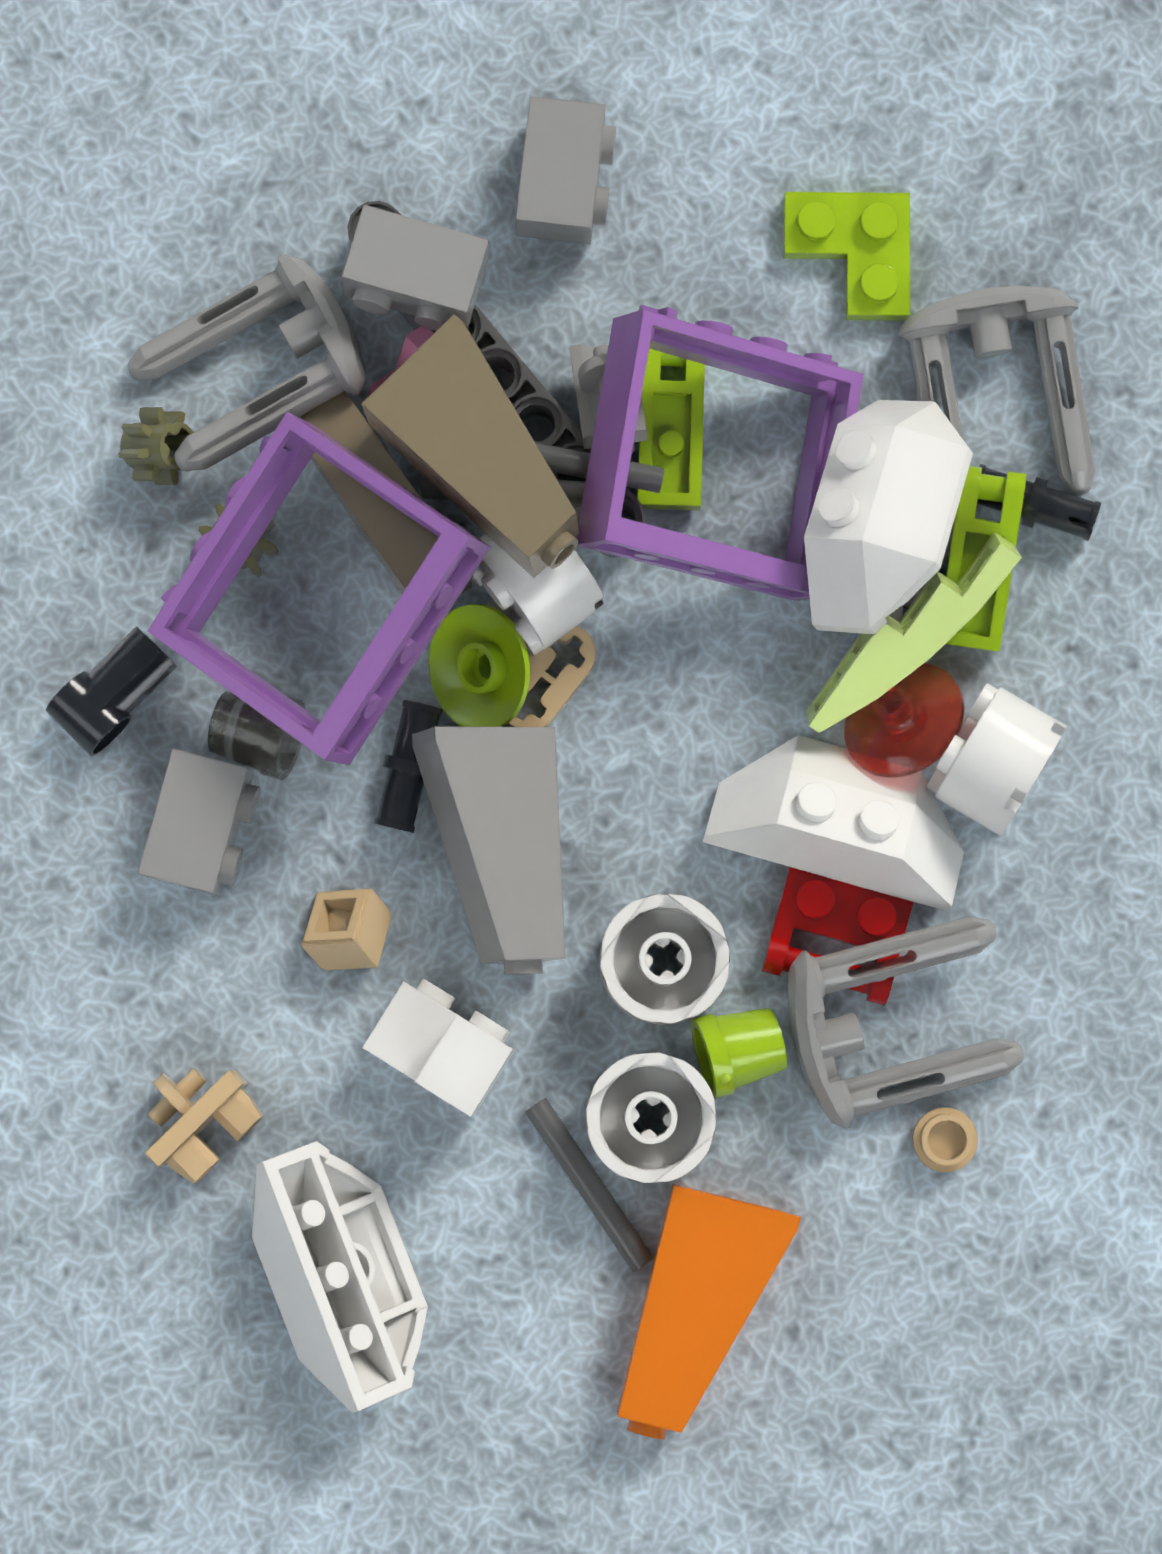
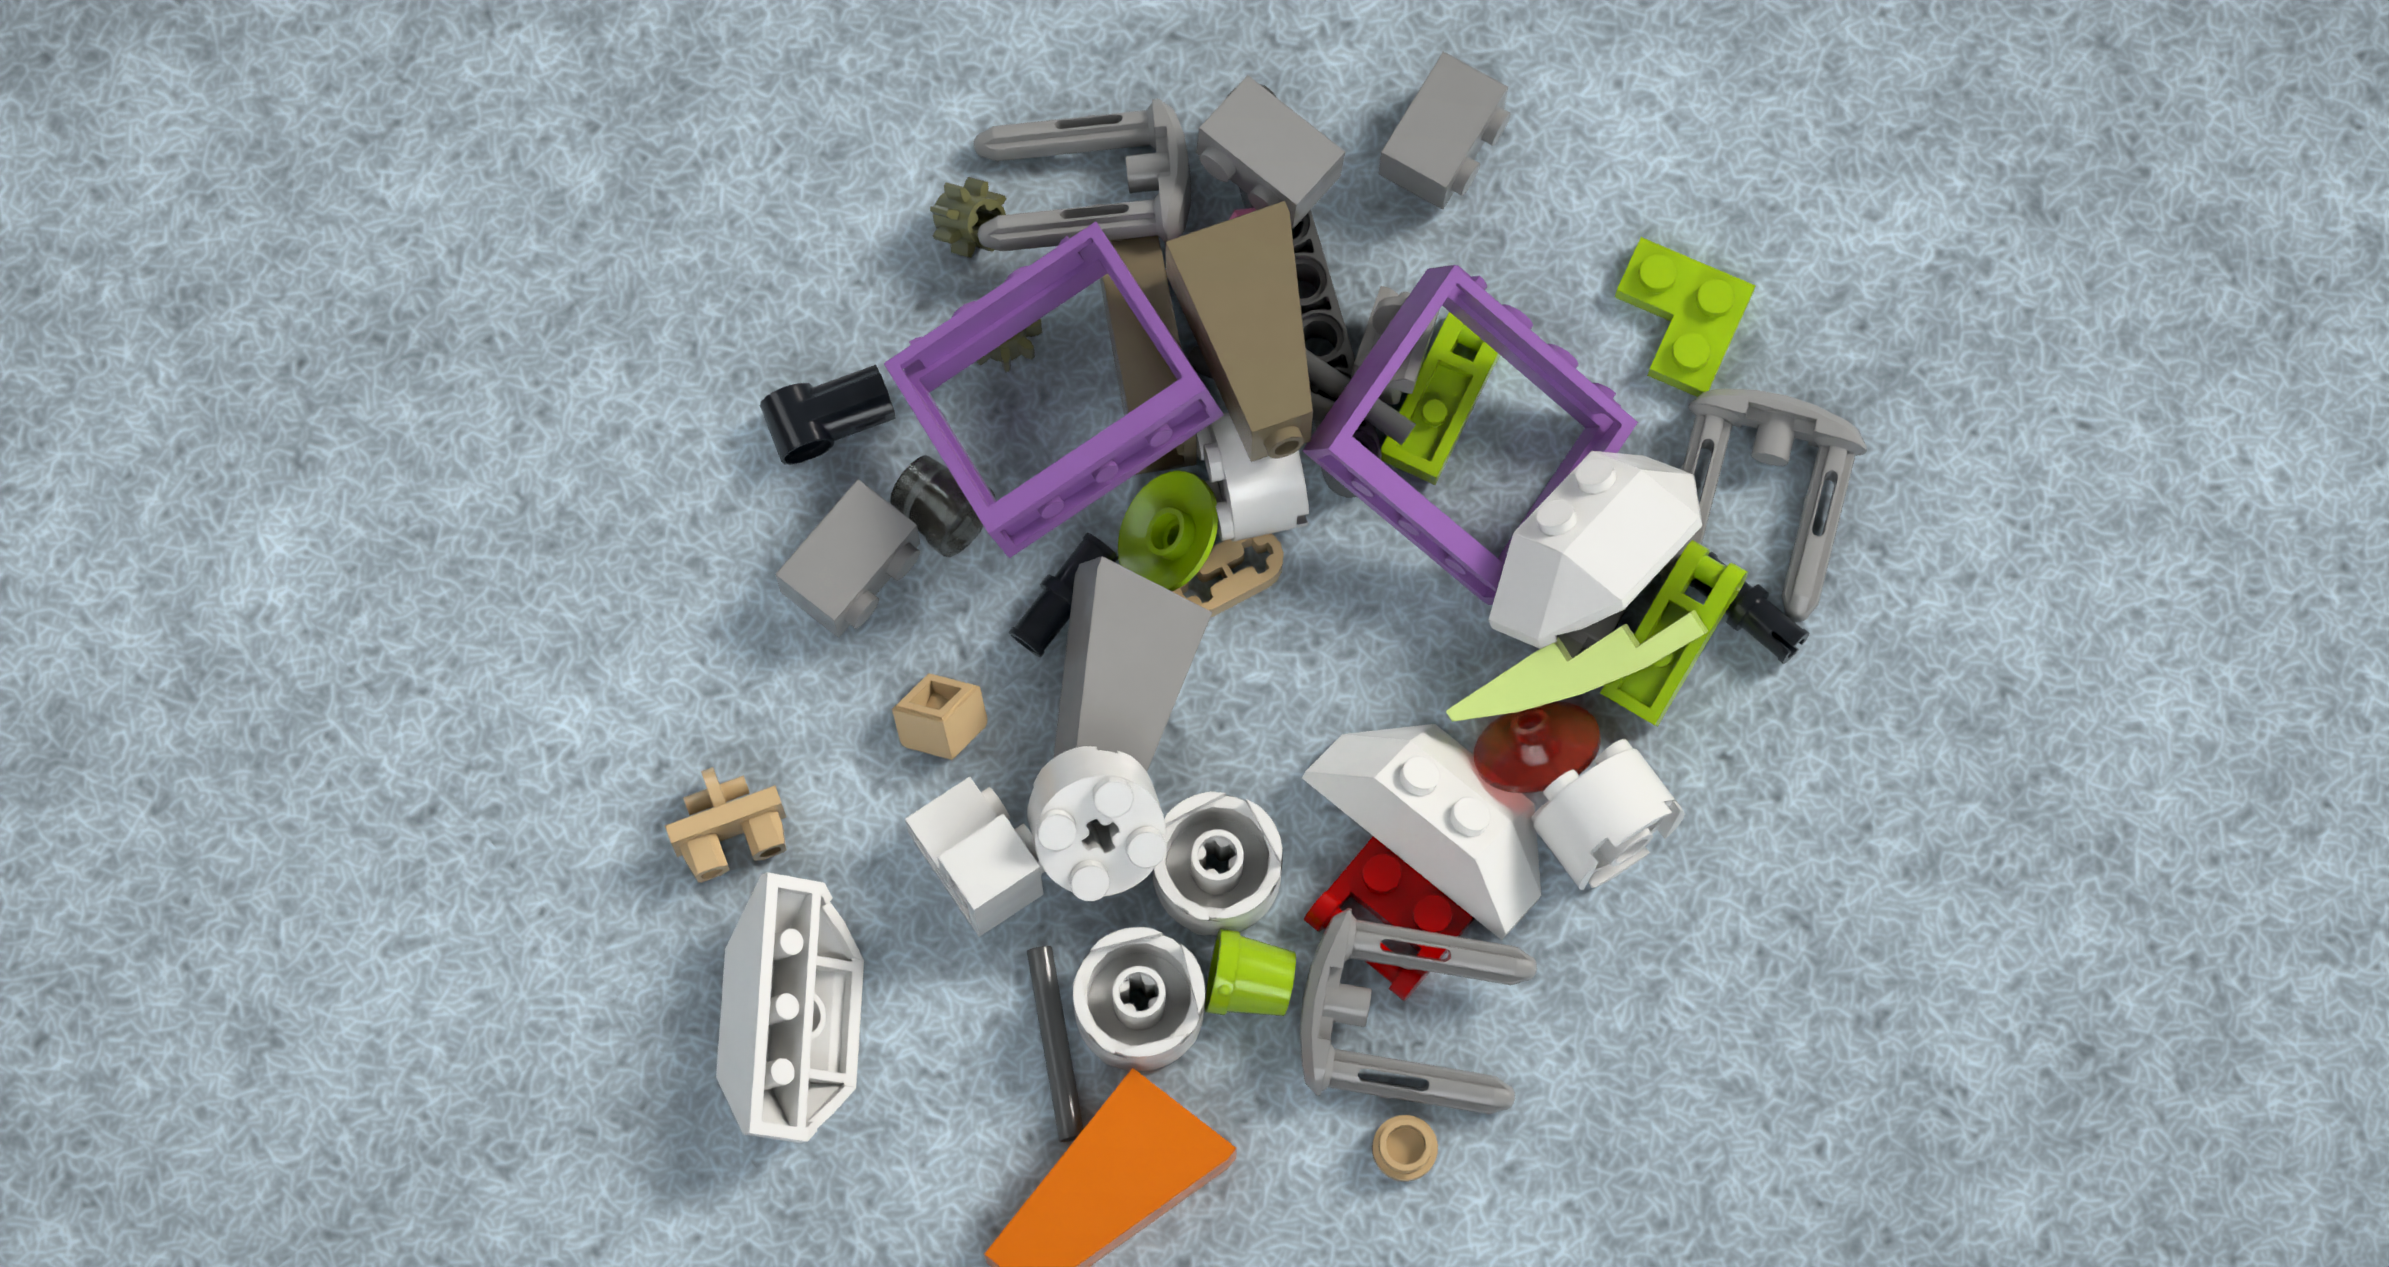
camera: 25 degrees right, 10 degrees down
none -> white brick [1027,746,1166,901]

